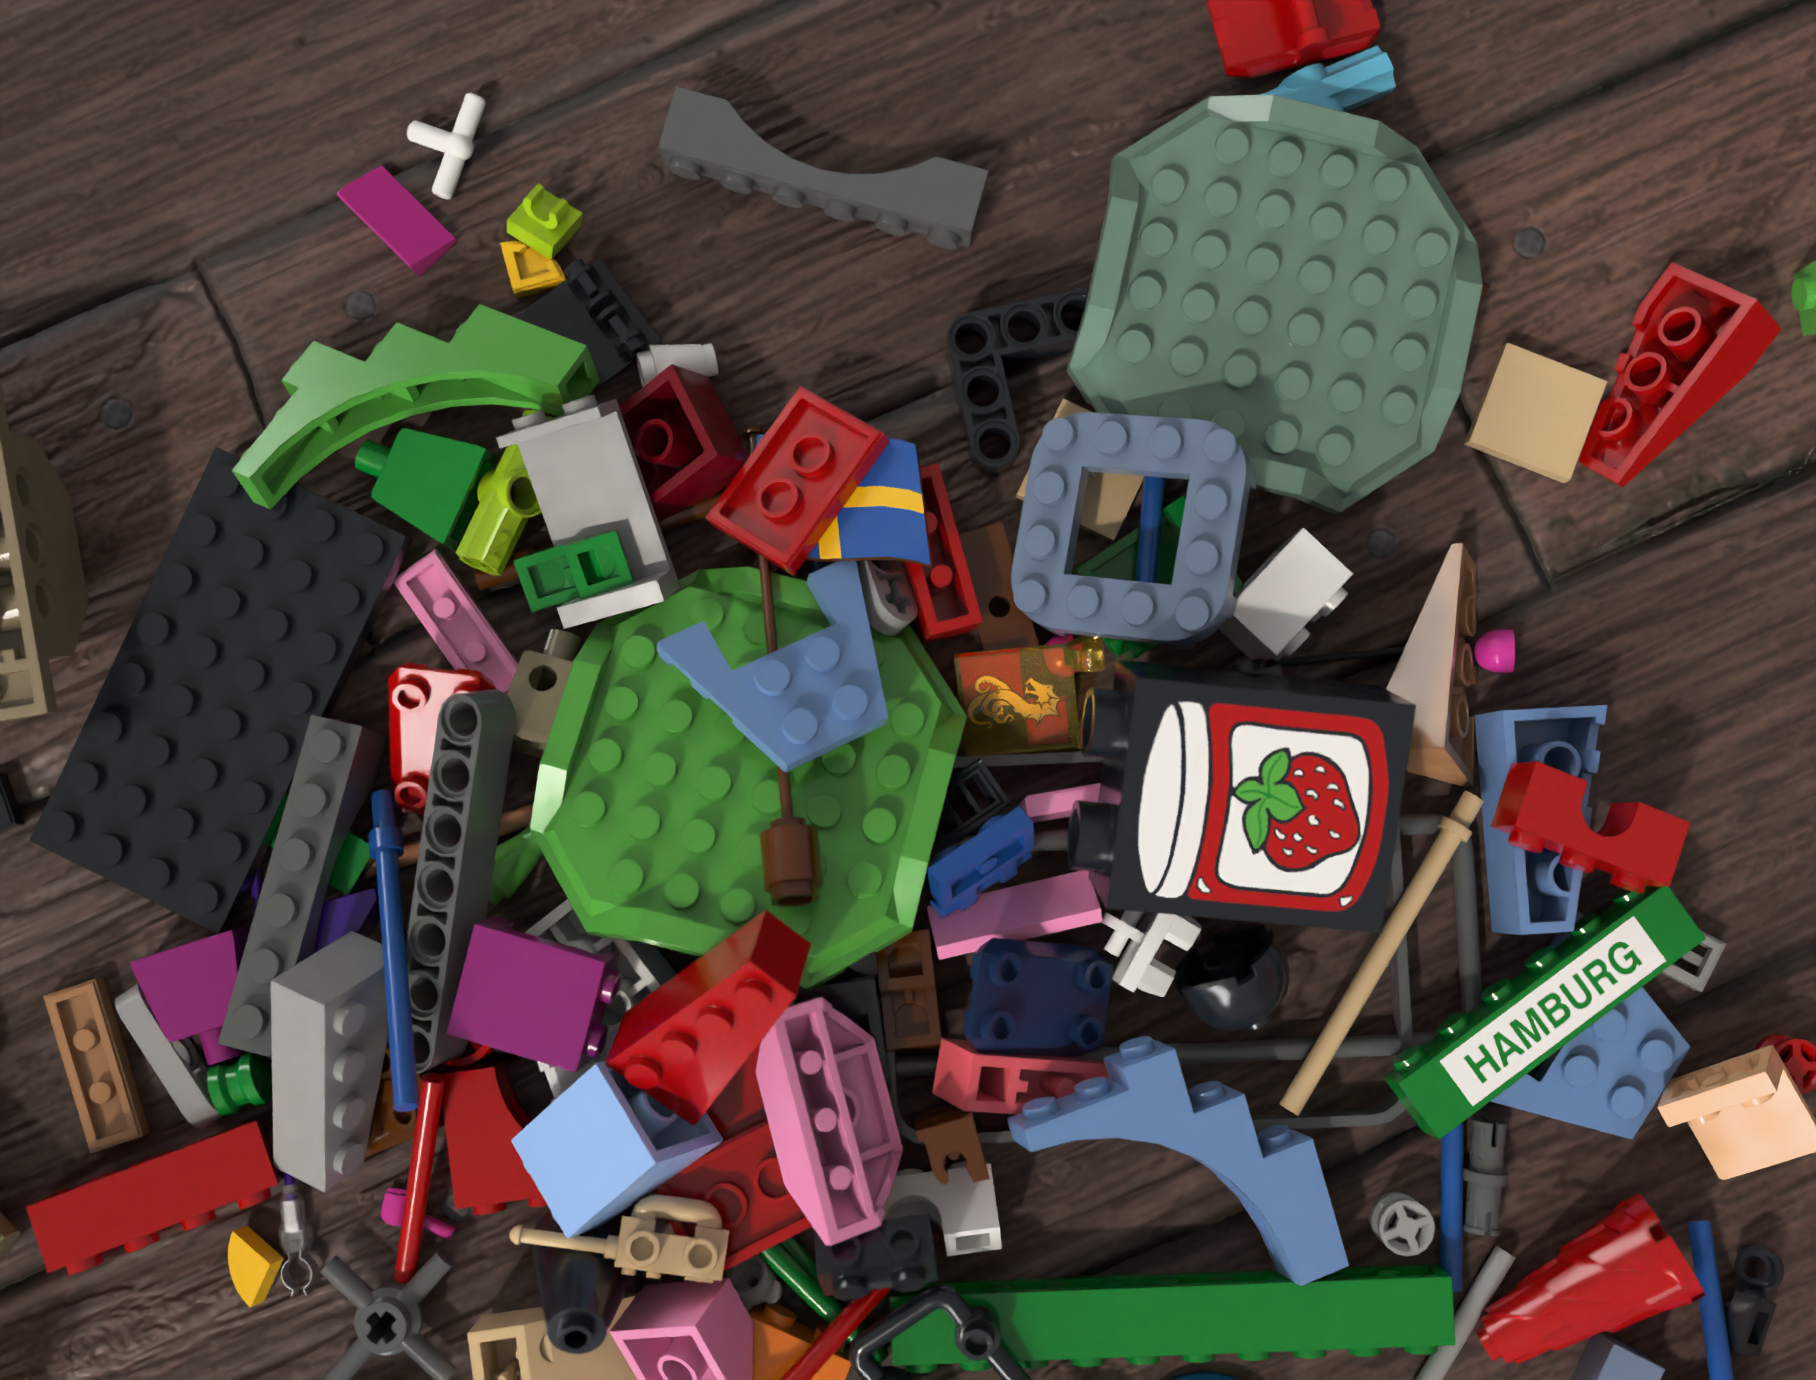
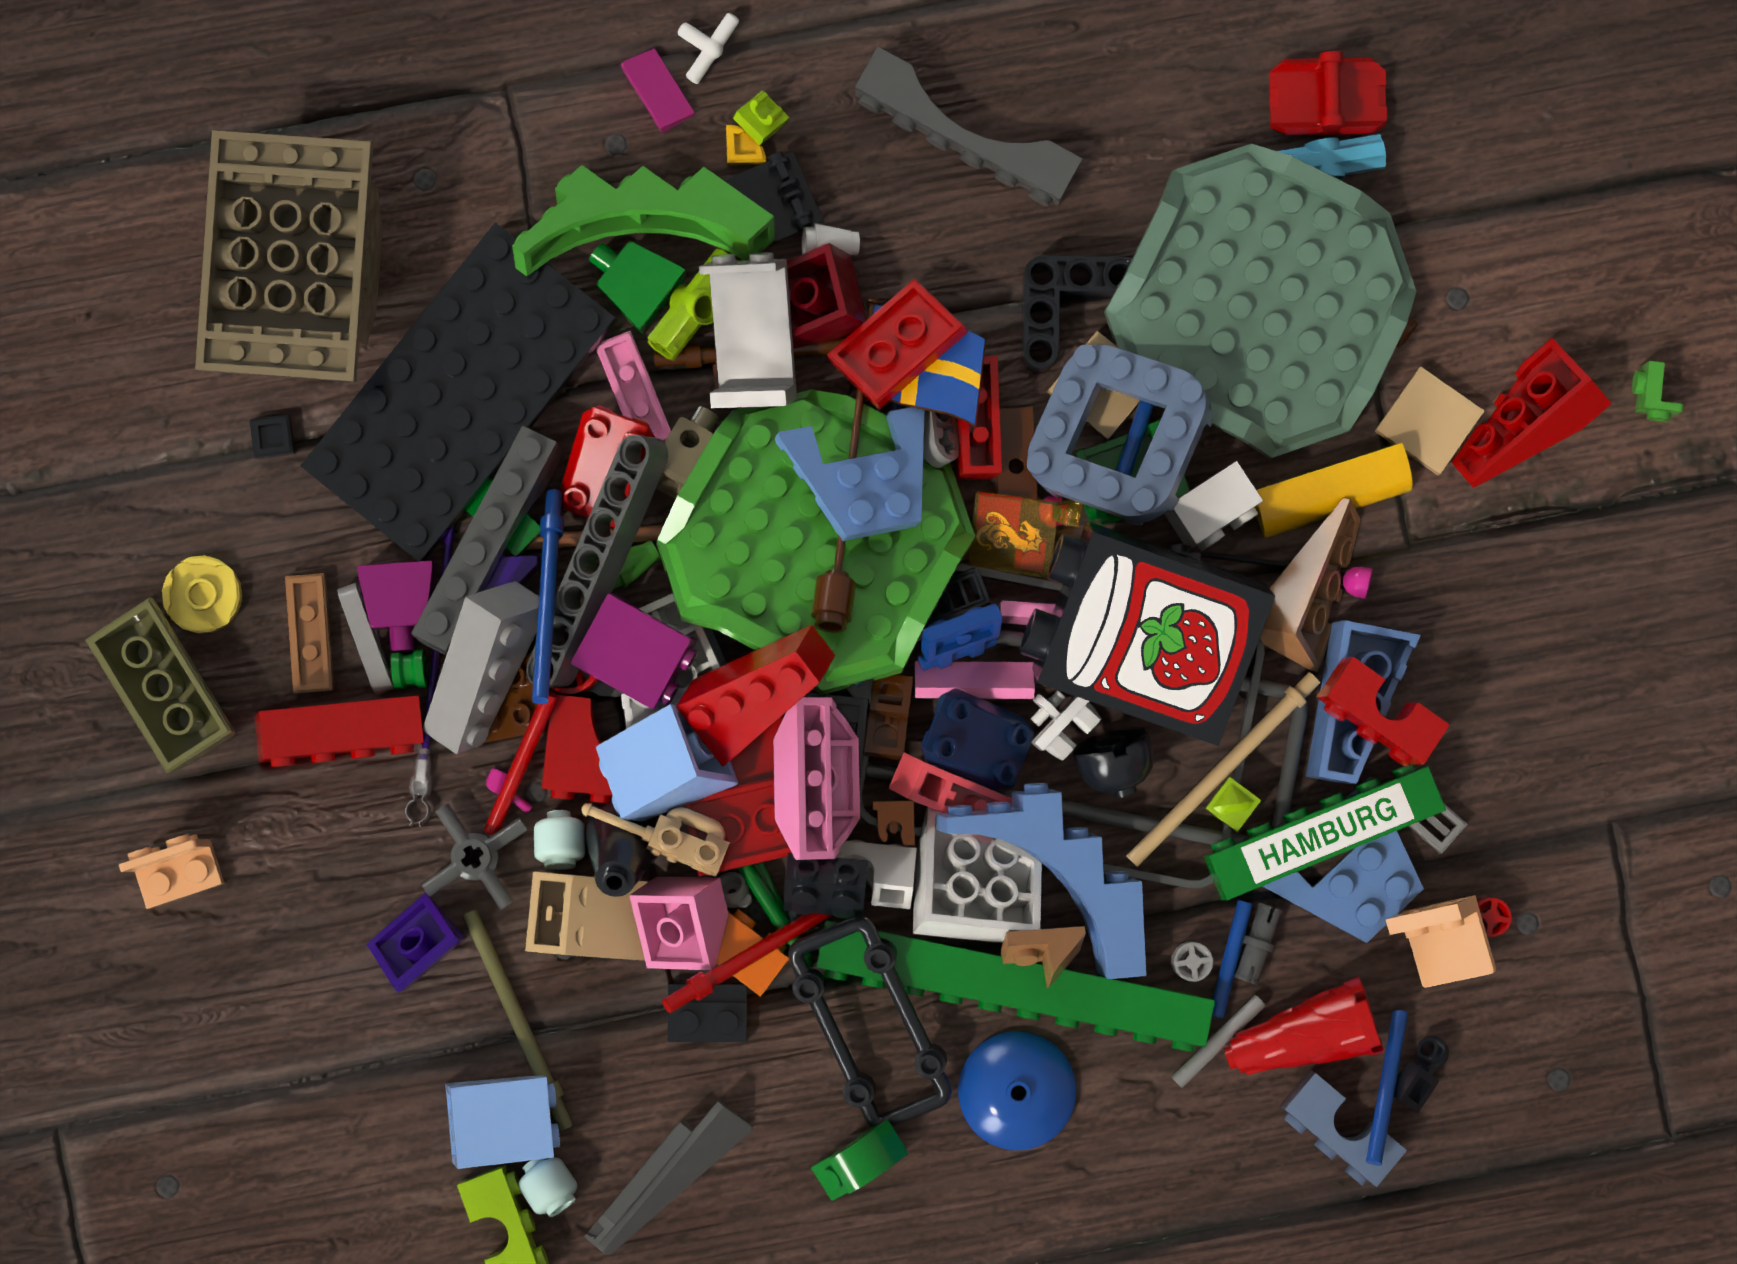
camera: 10 degrees right, 0 degrees up
yellow tile [228,1225,284,1308] -> none
green slope [513,529,635,612] -> none
none -> light aqua head [534,810,585,870]
none -> white wedge [913,807,1042,943]
none -> medium nougat slope [1001,926,1086,988]
none -> lime tile [1205,776,1261,832]
none -> yellow brick [1255,443,1413,539]

